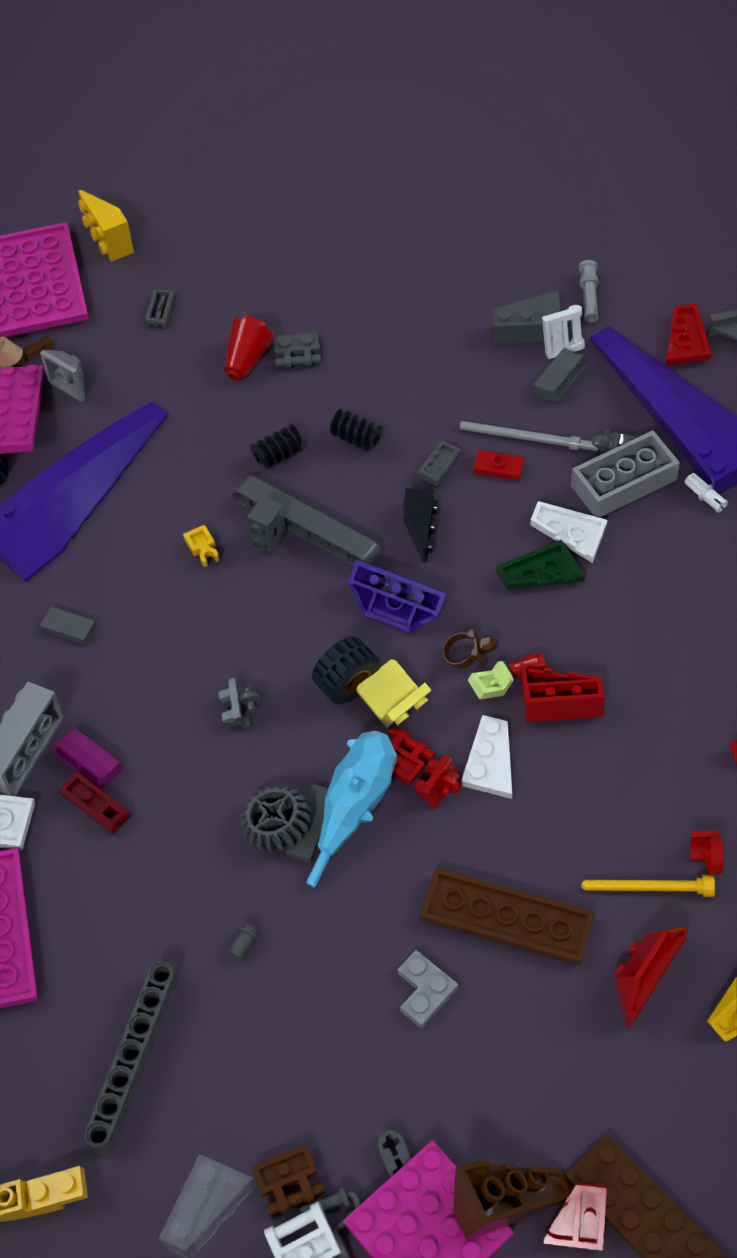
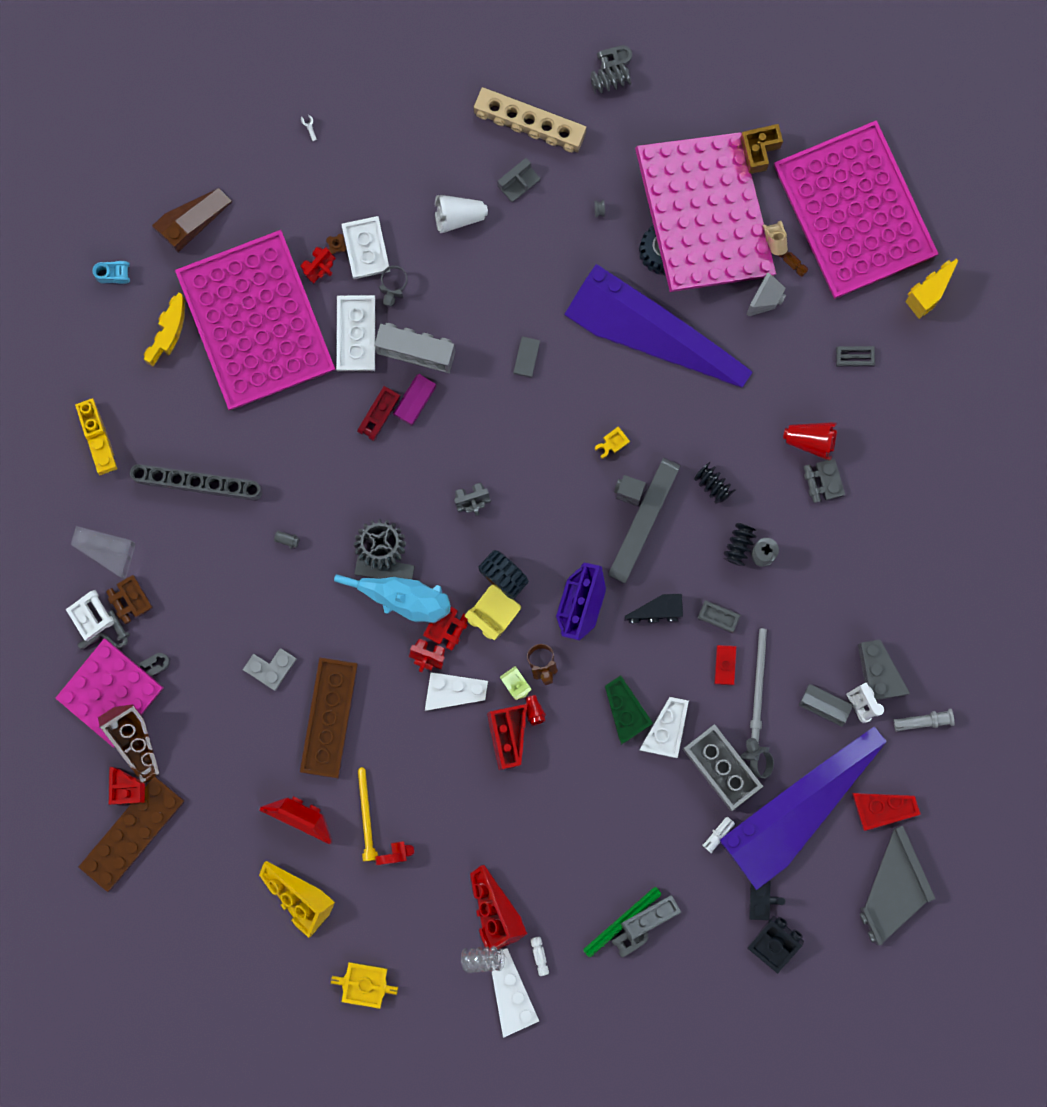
camera: 80 degrees right, 25 degrees up
none -> dark grey piece [751,538,779,567]

